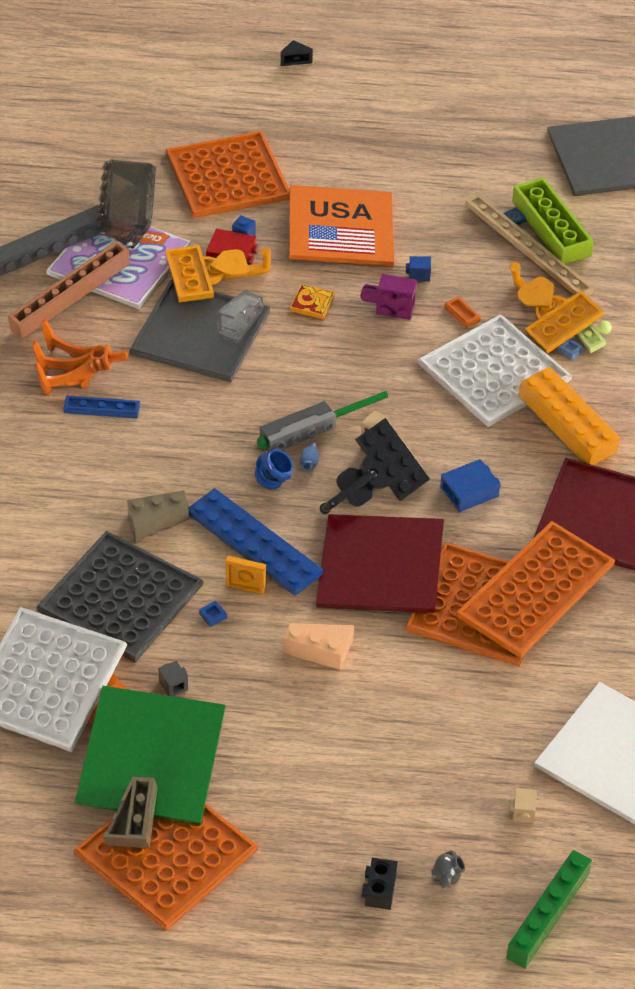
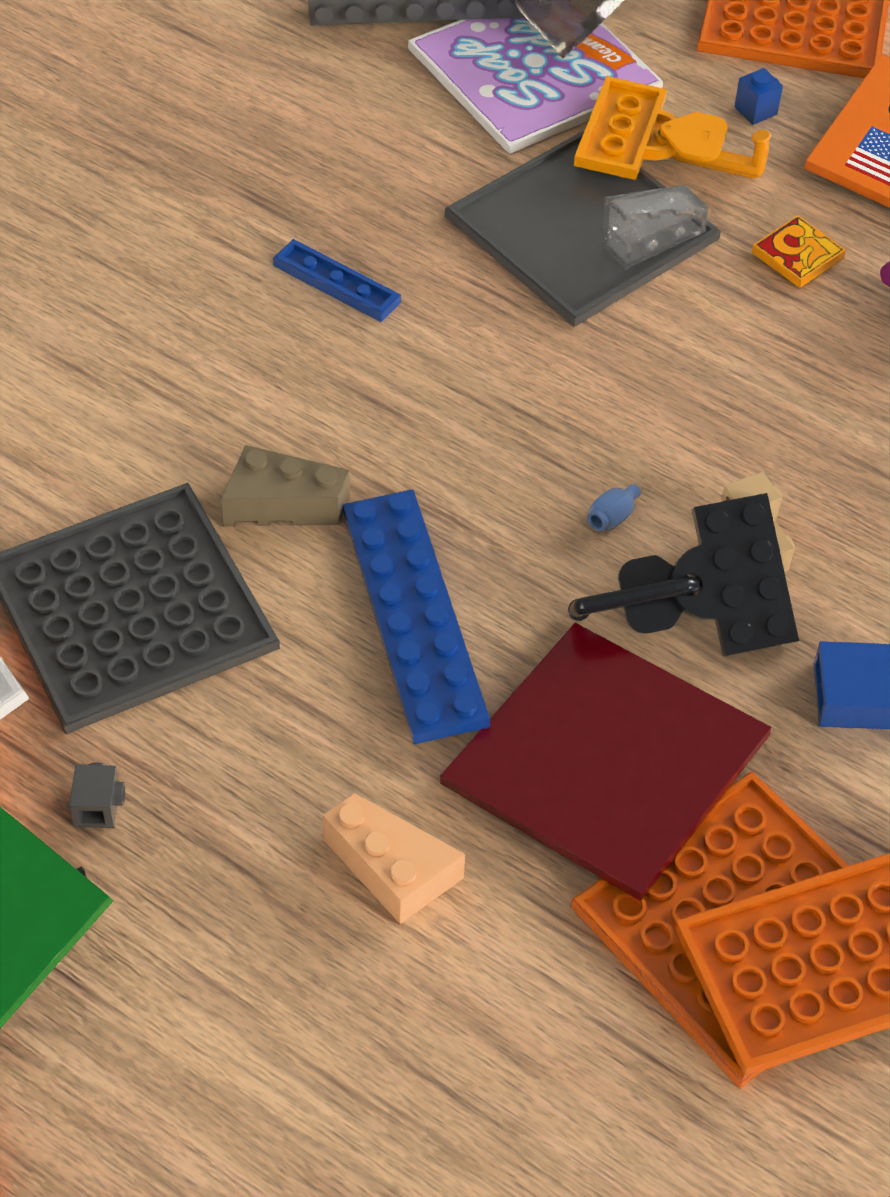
camera: 30 degrees right, 5 degrees up
nougat brick [8,241,130,339] -> none
orange piece [33,318,128,396] -> none
blue plate [199,601,227,627] -> none
red brick [206,228,259,265] -> none
light orange tile [226,556,266,595] -> none
blue helmet [255,449,293,490] -> none
piece [257,391,388,452] -> none

